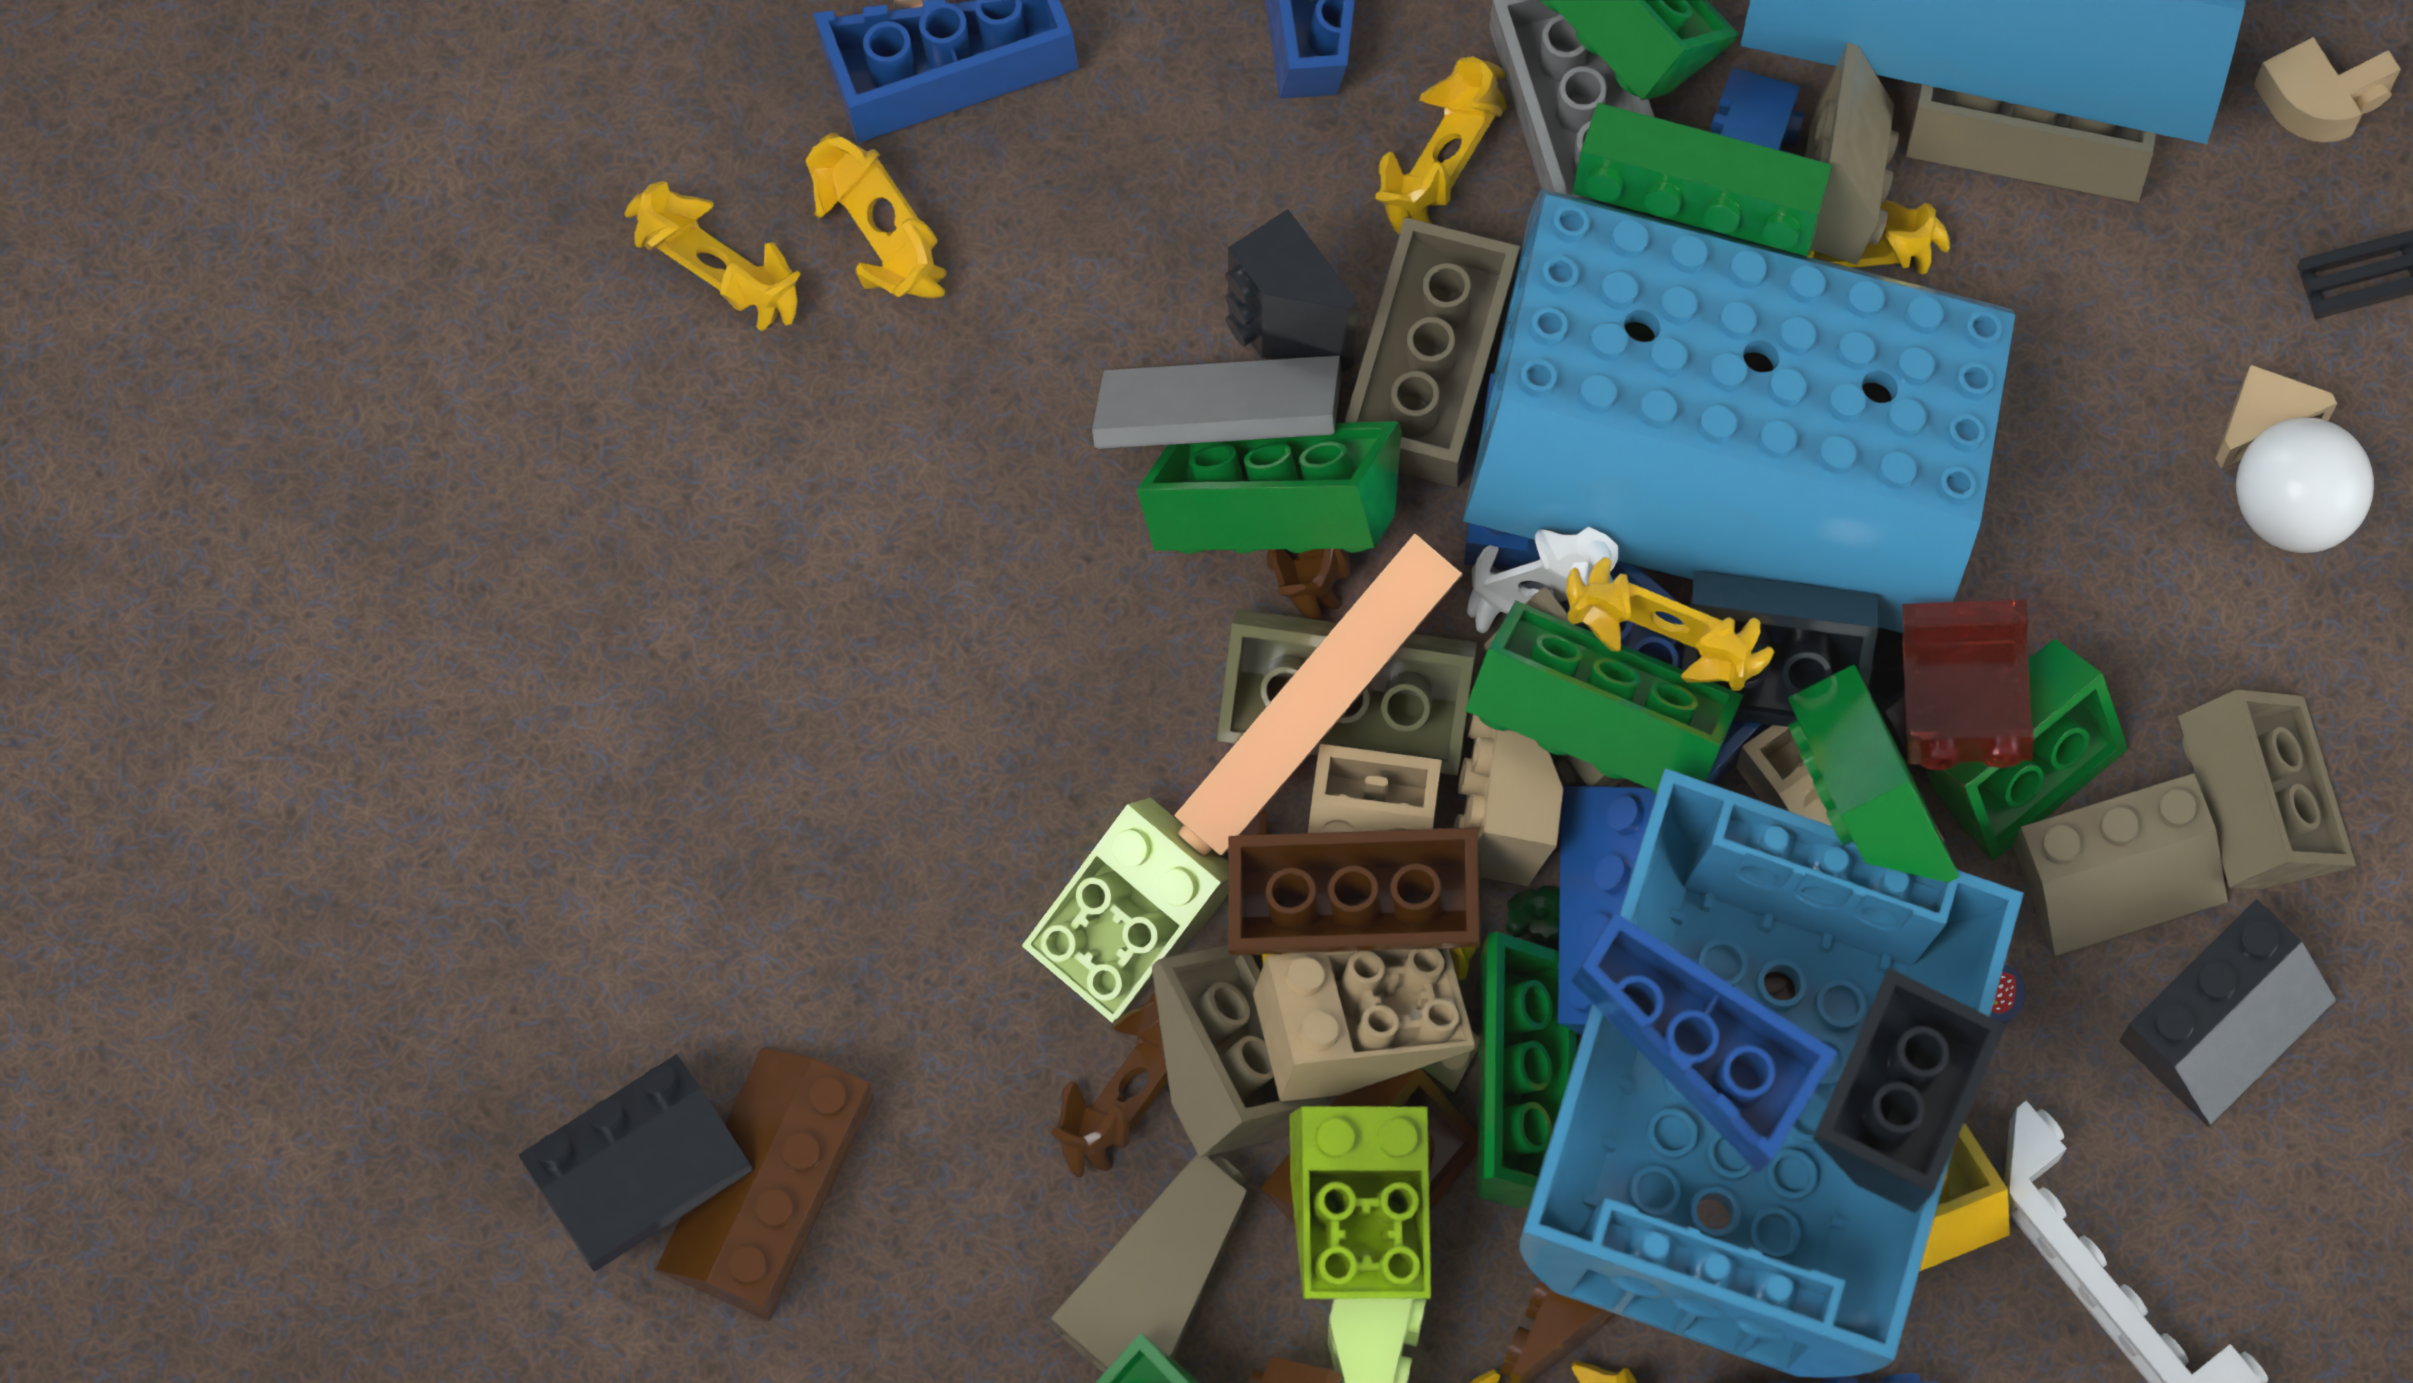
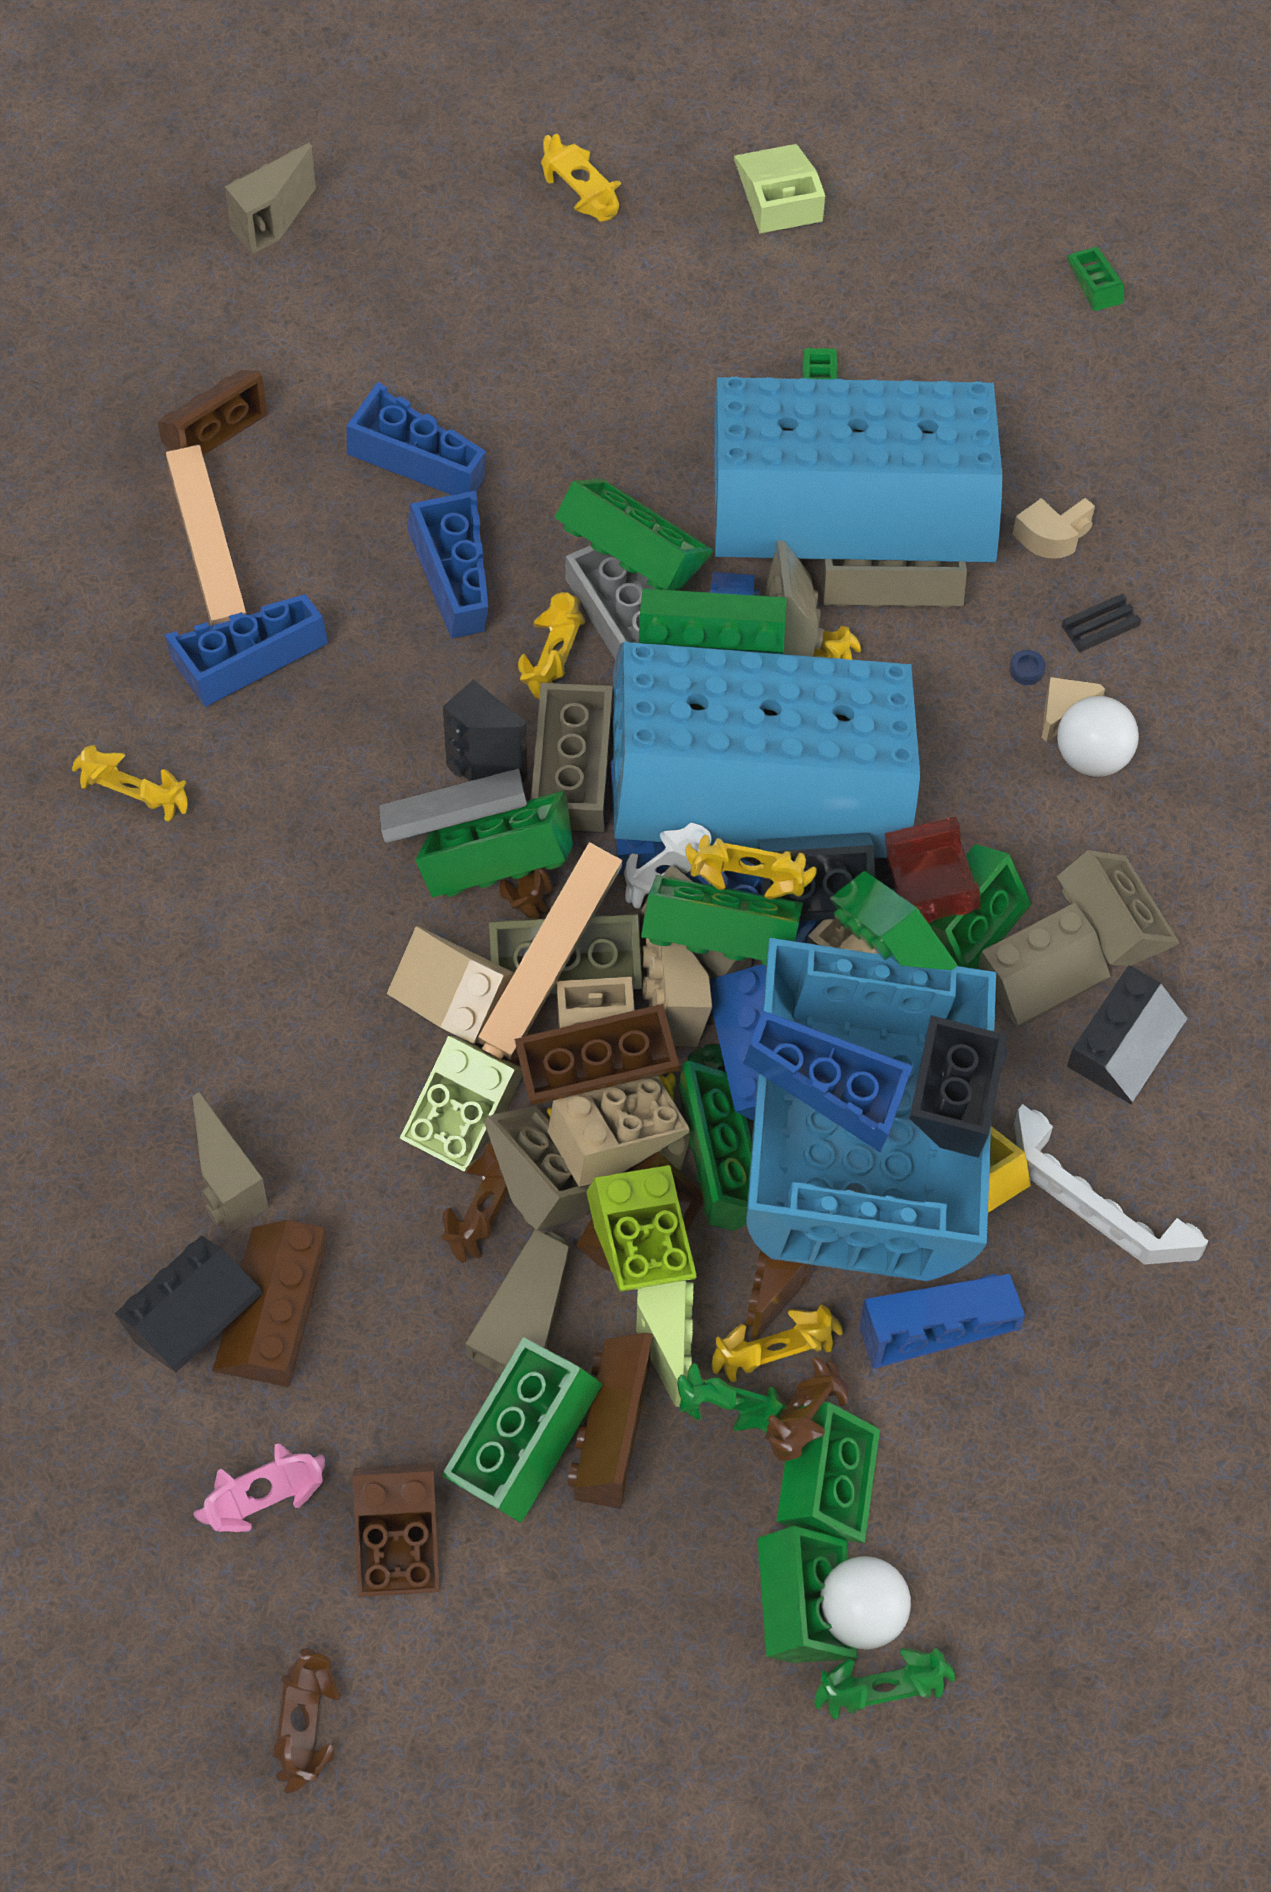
camera: 15 degrees left, 10 degrees down
yellow piece [806,133,947,299] -> none
none -> dark tan slope [192,1092,269,1233]
none -> tan slope [387,926,514,1044]
none -> dark blue tile [1009,650,1046,685]

